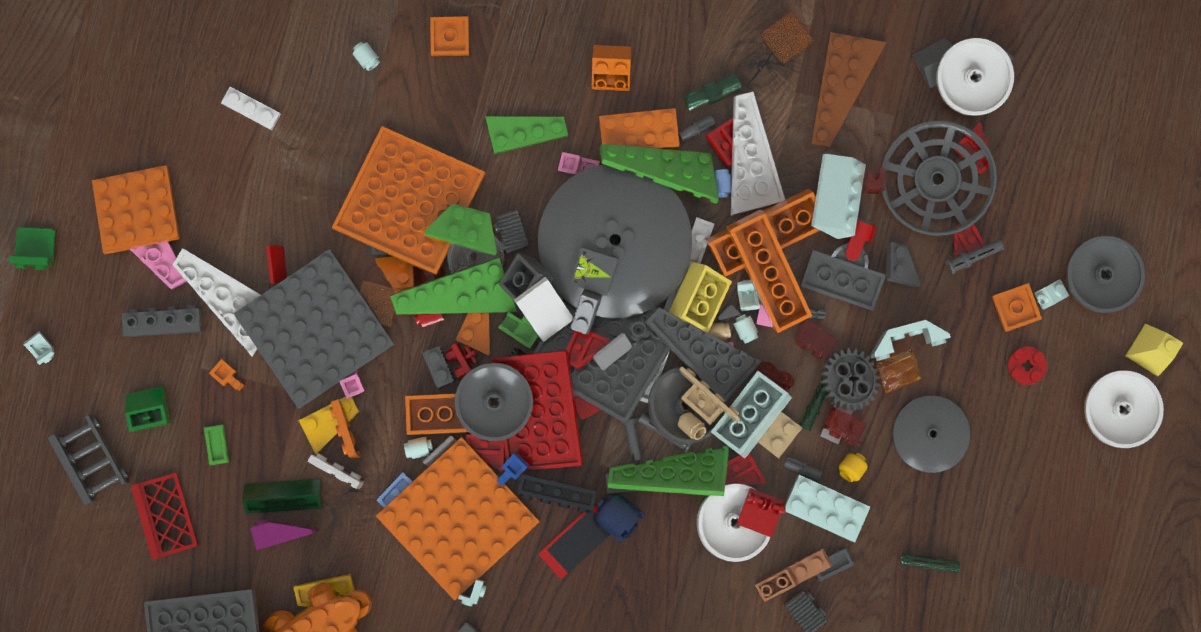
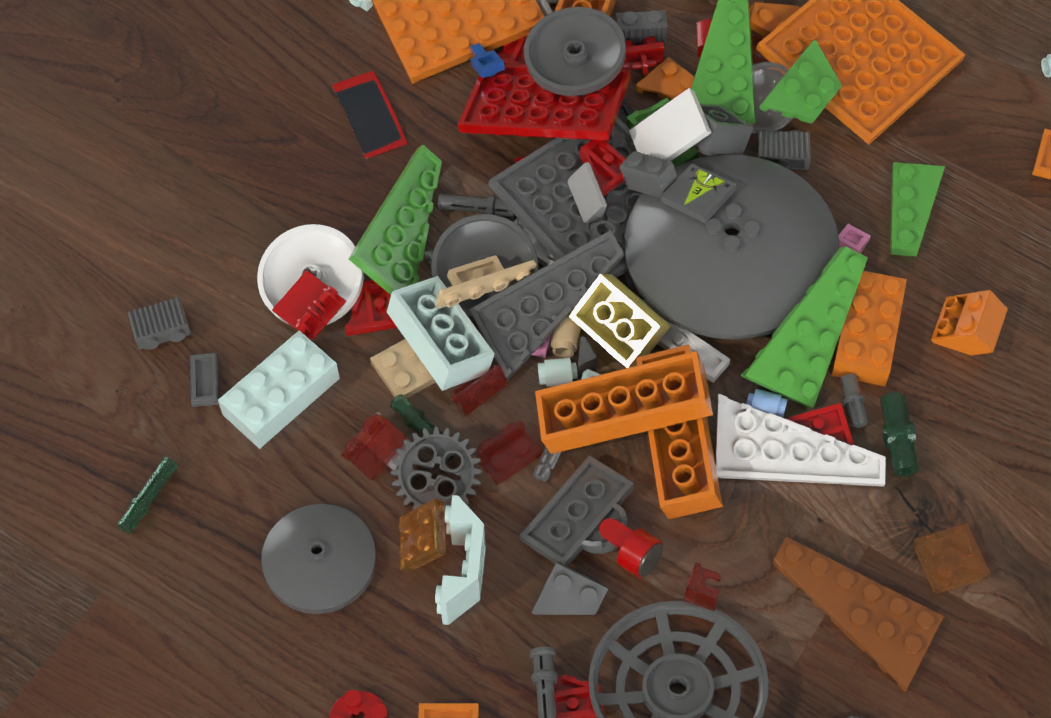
camera: 105 degrees right, 25 degrees down
black brick [517,474,597,513] -> none
dark blue cylinder [596,494,645,544] -> none
tan brick [678,412,706,440] -> none
nougat slope [755,549,833,602] -> none
dark grey axle [784,457,823,481] -> none
light aqua slope [811,154,866,239] -> none
yellow head [839,453,868,482] -> none

